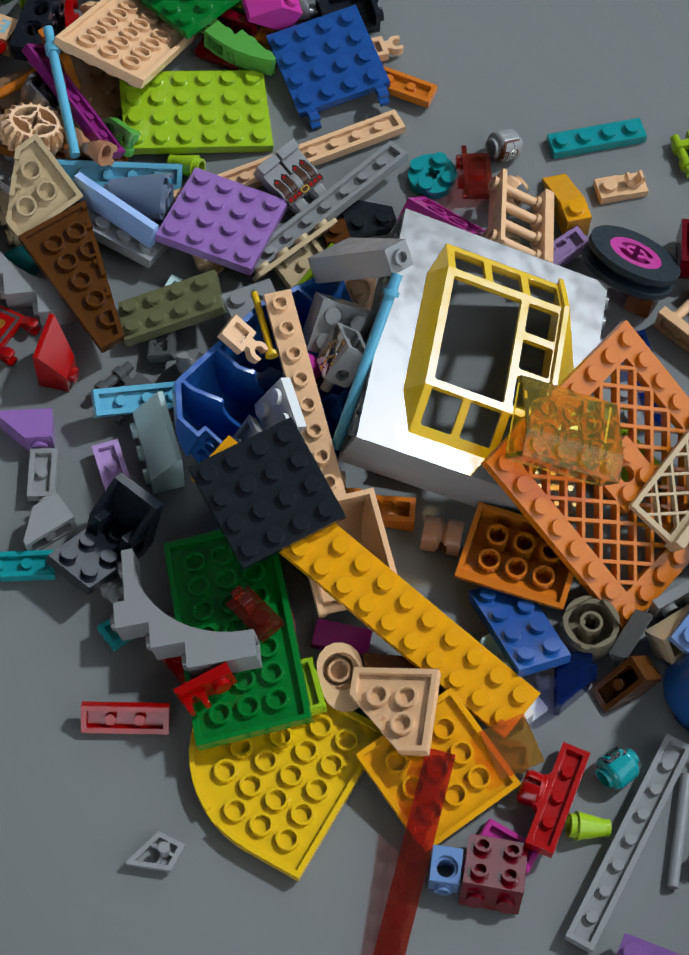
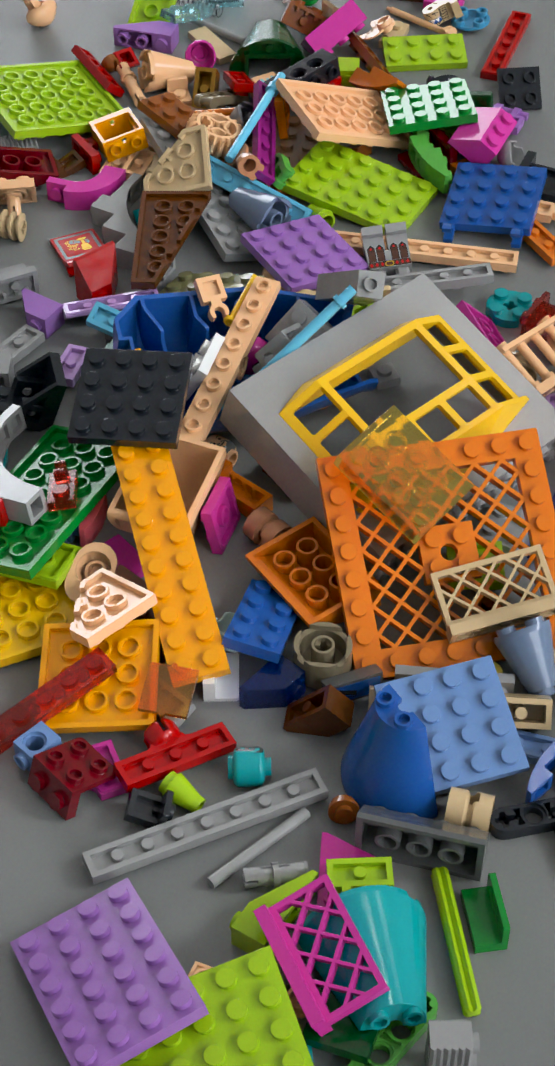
camera: 40 degrees right, 15 degrees down
light blue tile [73,172,159,248] -> none
none -> lavender slope [63,288,159,320]
none -> black bracket [123,788,176,828]
none -> dark pink plate [200,476,241,555]

